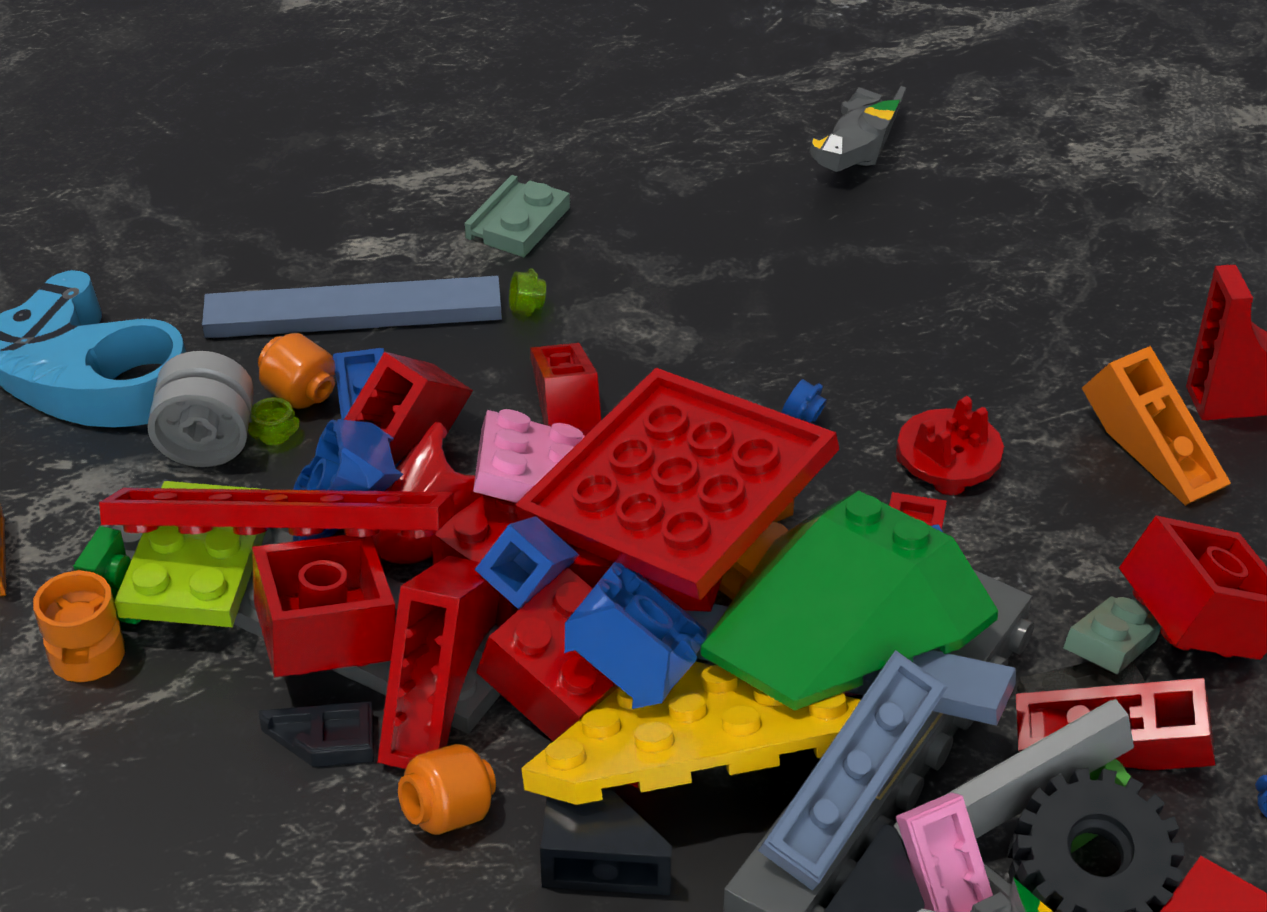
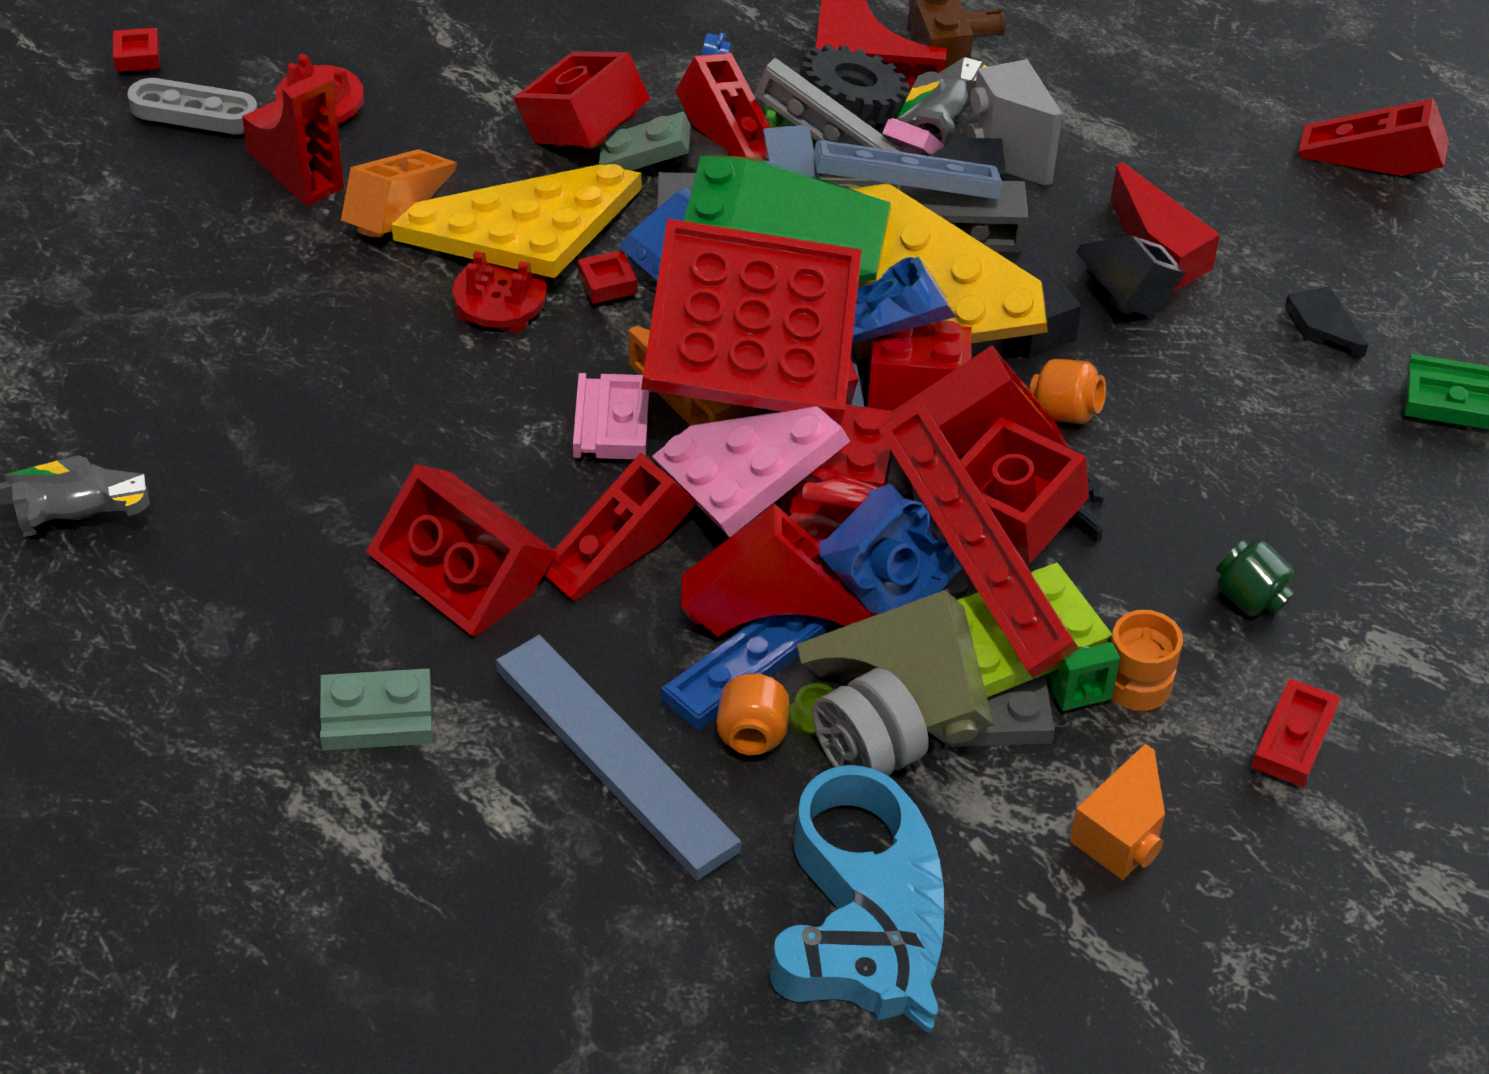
camera: 125 degrees left, 5 degrees up
blue brick [474,516,579,609] -> none
clear neon green plate [509,268,546,317] -> none
blue plate [781,379,827,424] -> none
none -> red slope [366,464,557,636]
none -> yellow plate [391,164,642,278]
none -> olive arch [797,590,994,744]
none -> dark green head [1216,540,1295,617]

